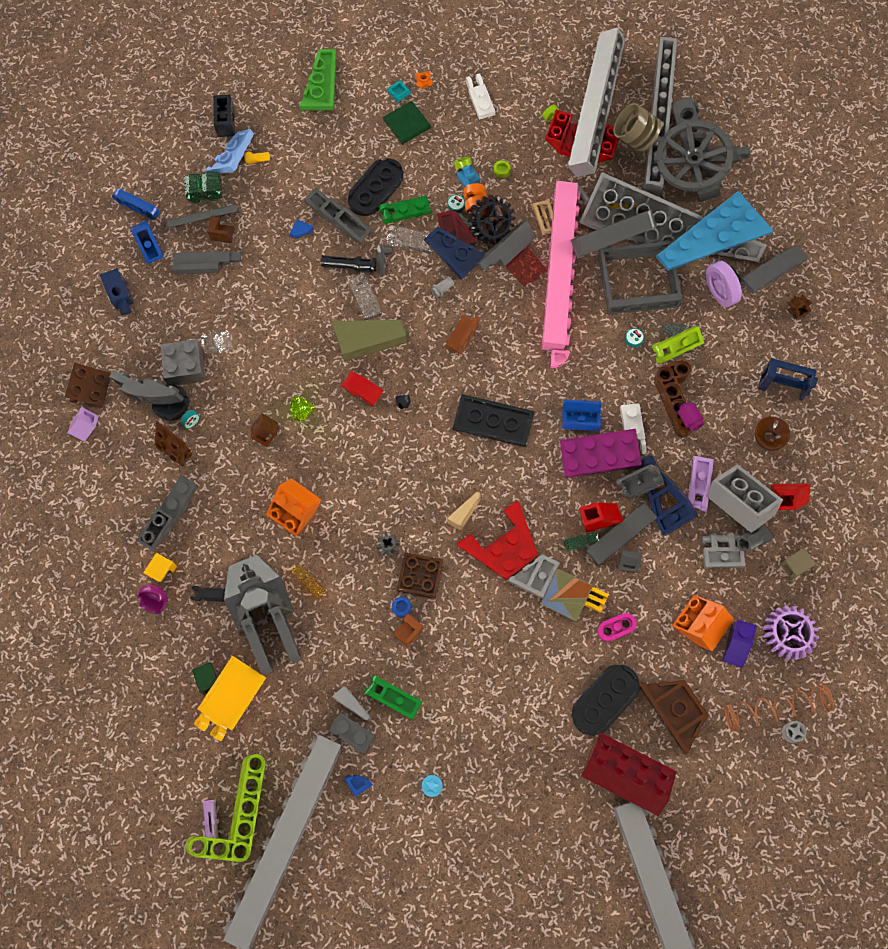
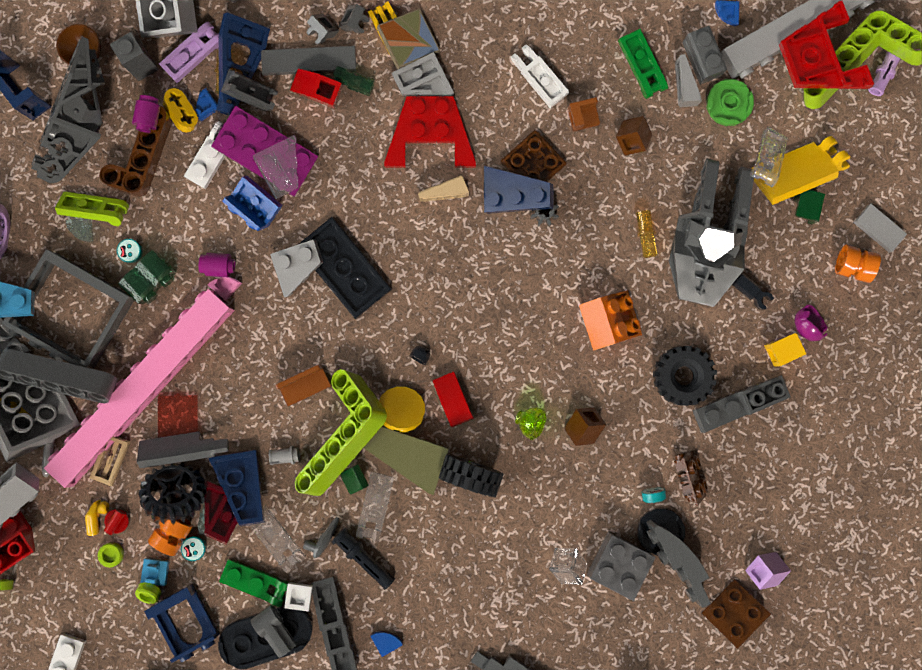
camera: 150 degrees left, 15 degrees up
blue tile [392,597,412,617] -> none
none -> dark grey connector [31,36,105,183]
none -> yellow arm [85,500,109,536]
none -> red plate [104,509,129,535]
none -> dark grey slope [110,29,159,81]
none -> clear green brick [118,250,177,305]
none -> dark blue panel [144,583,219,663]
none -> yellow beam [163,88,198,133]
none -> blue tile [196,88,217,121]
none -> magenta brick [198,252,236,278]
none -> dark grey piece [251,605,297,658]
none -> clear wing [253,135,298,199]
none -> light grey wing [270,239,323,298]
none -> white tile [284,582,313,611]
none -> lime beam [295,369,387,496]
none -> dark grey tile [338,4,370,34]
none -> dark green tile [340,465,369,495]
none -> yellow tile [379,387,425,432]
none -> black tyre [438,454,504,497]
none -> dark blue wing [484,166,554,214]
none -> white hinge [511,45,569,109]
none -> reddish brown panel [616,116,652,156]
none -> black tyre [653,346,717,406]
none -> bright green tile [706,79,754,126]
none -> clear plate [750,127,788,187]
none -> red wing [779,0,874,89]
none -> orange wheel [835,244,881,283]
none -> light grey tile [853,204,907,253]

